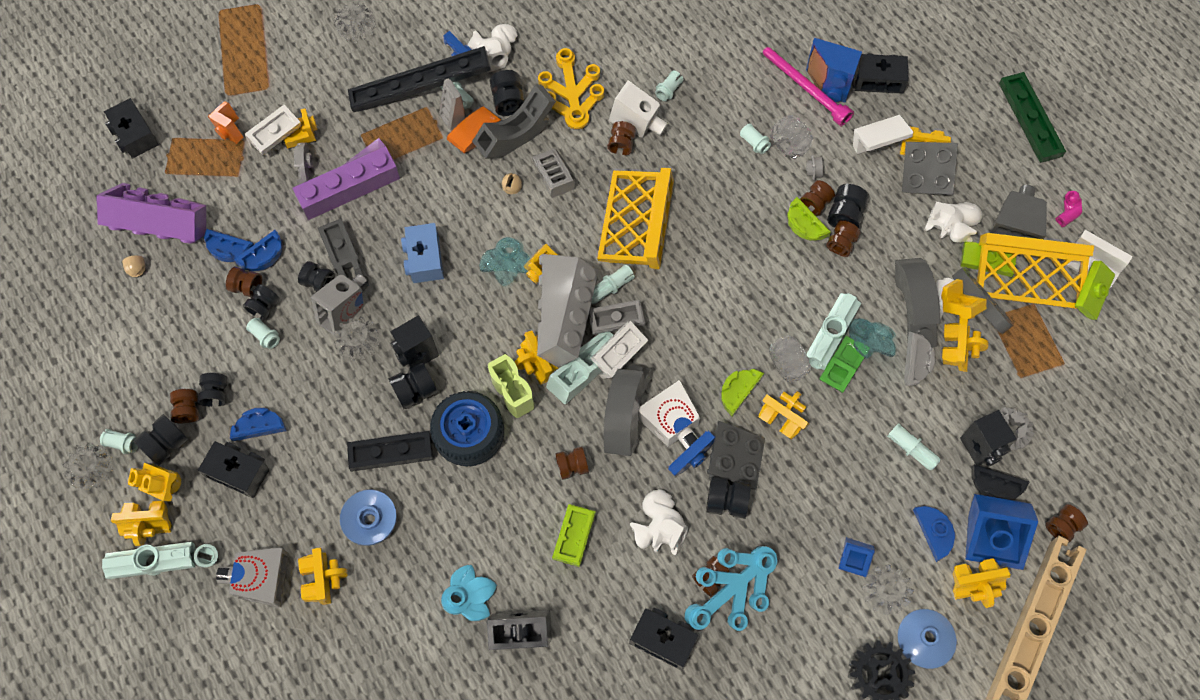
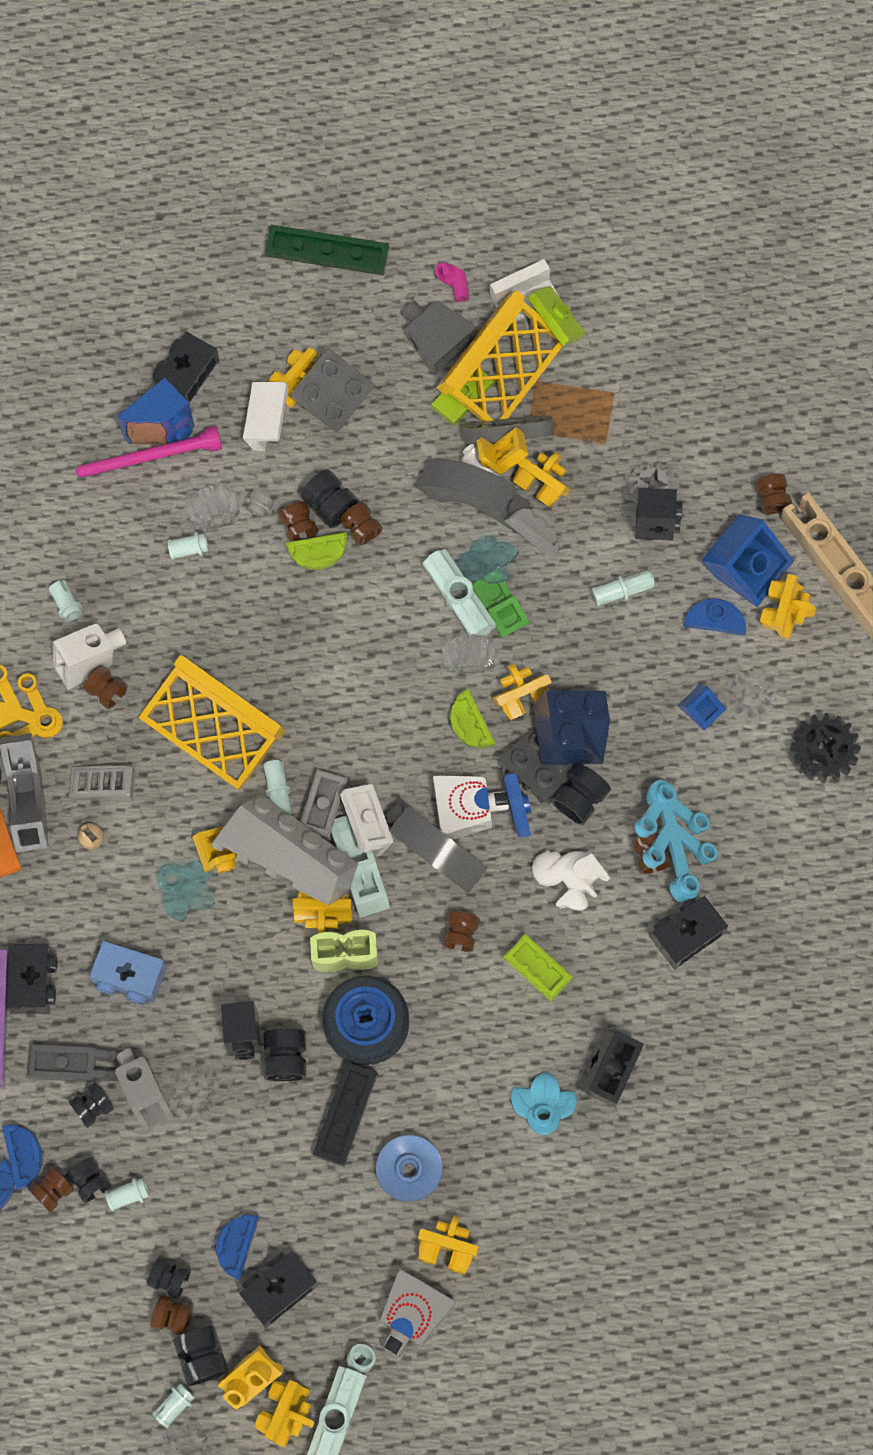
camera: 60 degrees left, 5 degrees up
medium blue dish [898,609,957,669] -> none
white animal [924,201,982,243] -> none
black plate [971,464,1029,500] -> none
none -> black brick [6,944,58,1014]
none -> dark blue slope [533,690,610,765]

